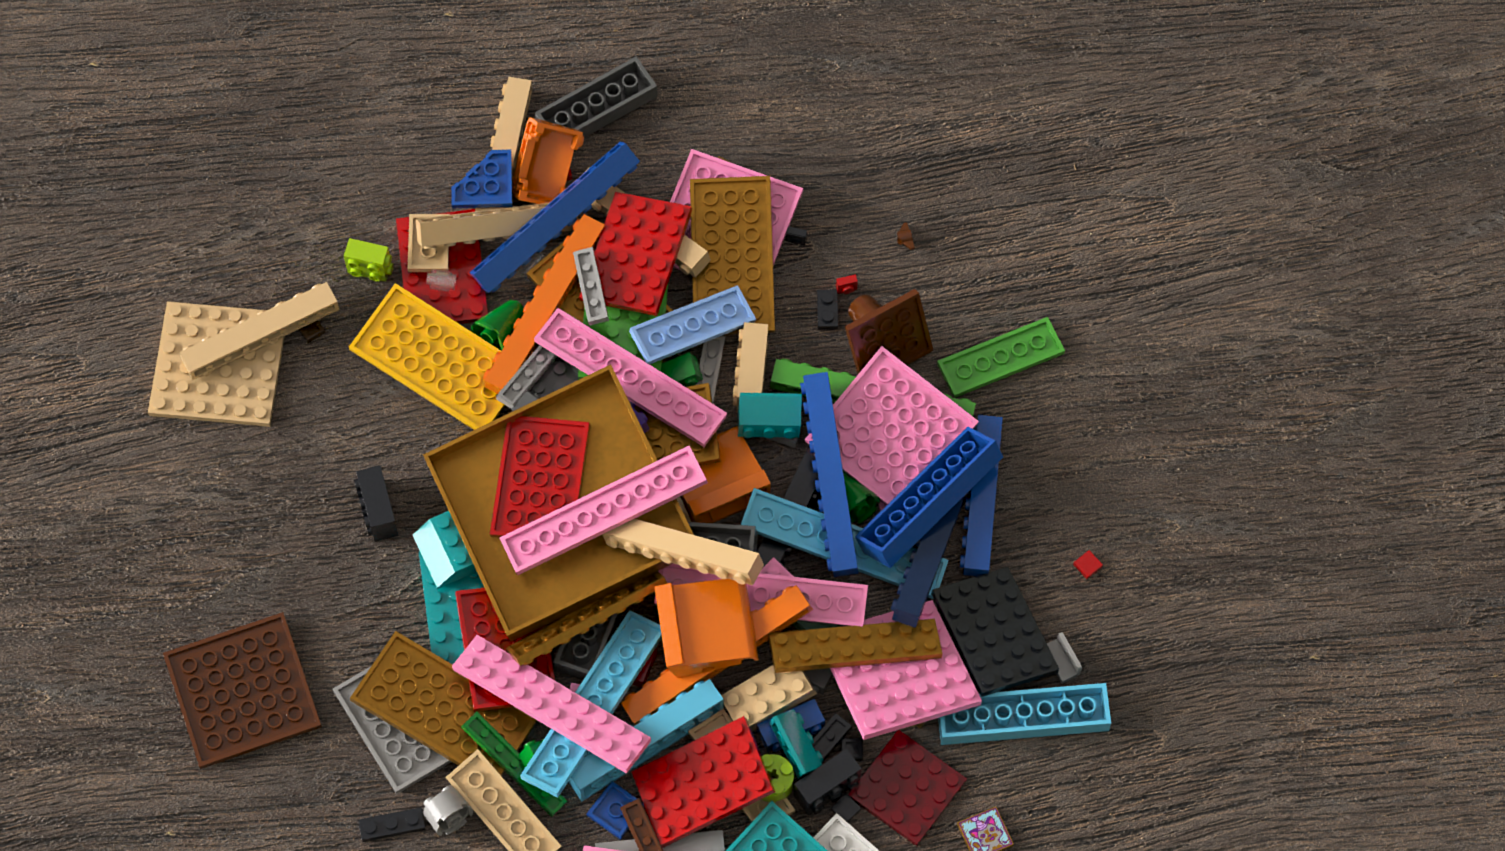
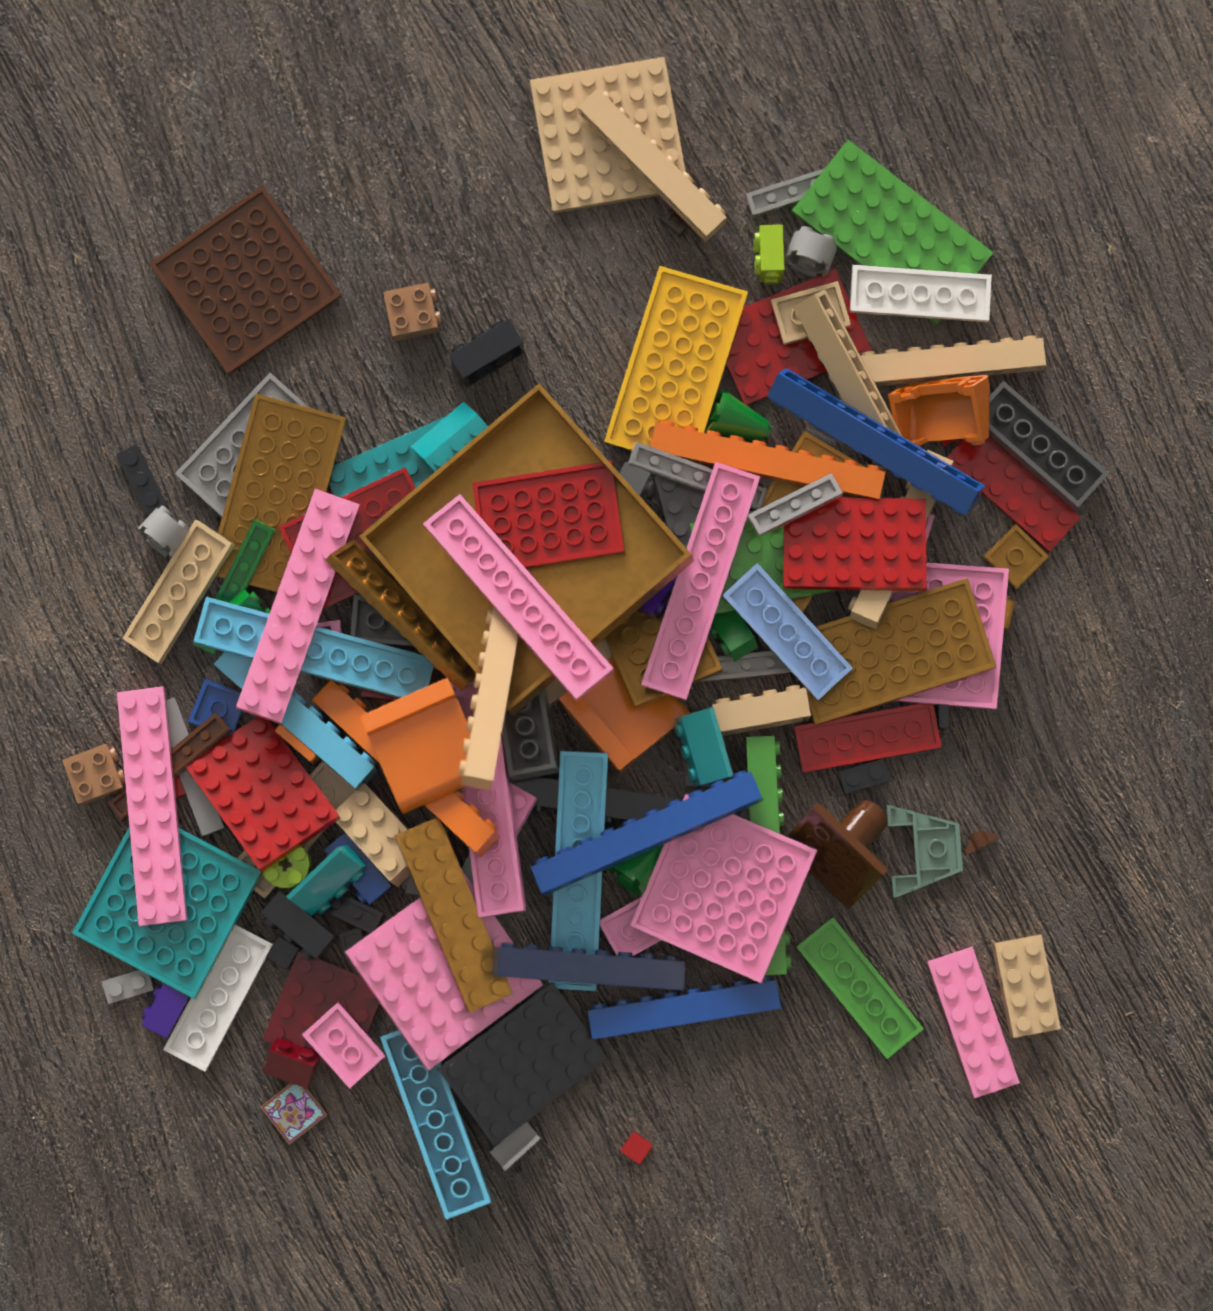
camera: 80 degrees right, 15 degrees up
clear brick [426,269,457,291] -> none
blue plate [451,149,512,209] -> none
red plate [836,274,858,294] -> none
blue brick [855,427,1003,568] -> none
none -> dark red brick [263,1037,320,1089]
none -> orange tile [275,725,320,766]
none -> bright pink plate [302,1002,386,1088]
none -> medium nougat brick [383,283,442,342]
none -> light grey plate [745,168,825,217]
none -> light grey brick [784,226,837,277]
none -> bright green plate [791,140,993,325]
none -> red plate [794,703,942,773]
none -> white plate [850,265,992,322]
none -> sand green wing [886,805,963,898]
none -> bright pink plate [927,946,1020,1098]
none -> red plate [946,437,1081,553]
none -> pearl gold tile [982,524,1049,590]
none -> tan brick [991,934,1061,1038]

